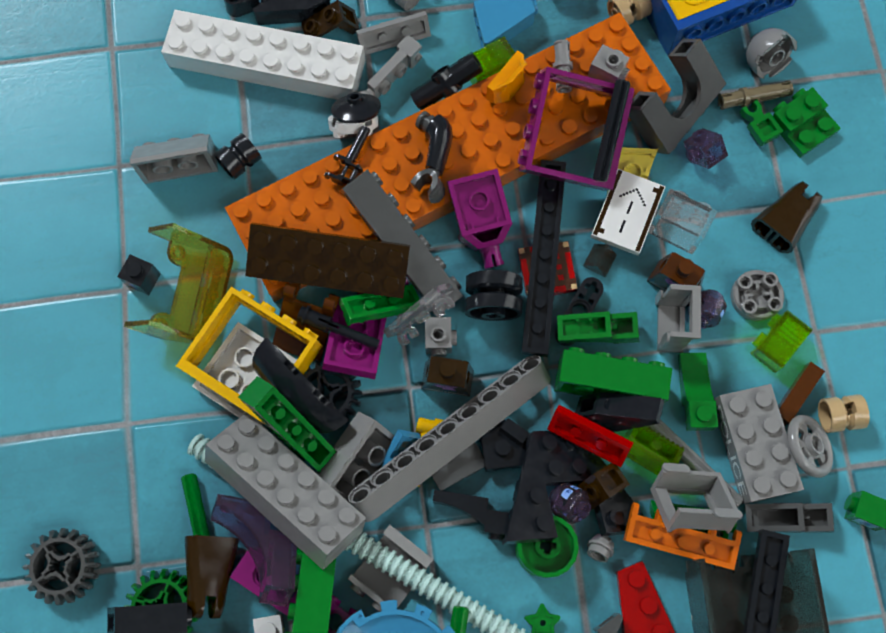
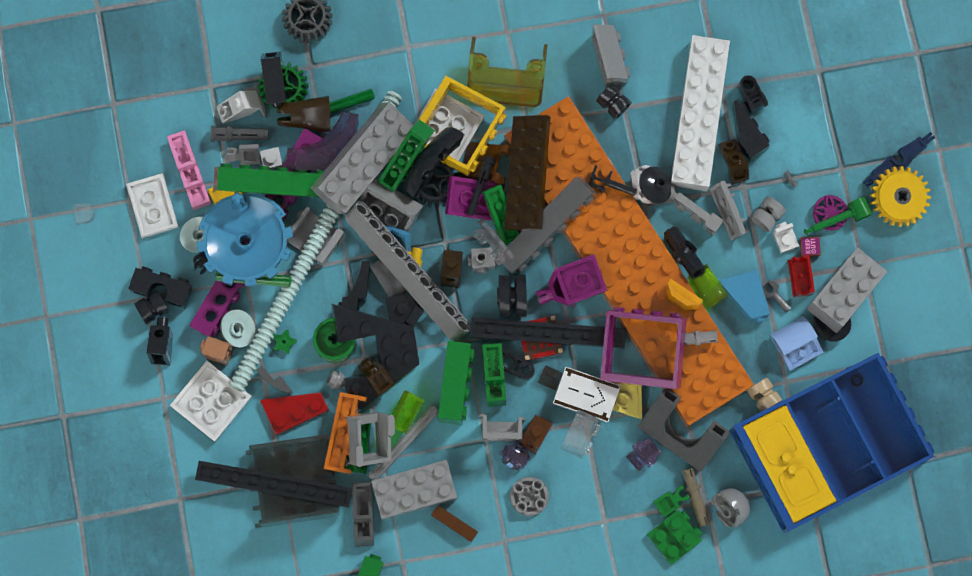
camera: 85 degrees right, 5 degrees up
black brick [117,254,161,296] -> none
piece [410,111,453,204] -> none
red plate [547,405,634,467] -> none
clear purple head [549,483,591,524] -> none
black slope [575,392,665,432] -> none
light grey brick [588,44,630,84] -> none
black axle [593,79,631,182] -> none
green slope [678,353,718,431] -> none
clear neon green brick [750,310,813,373] -> none
dark brown piece [751,181,823,253] -> none
light grey plate [787,415,833,478] -> none
tan wheel [818,394,870,433] -> none

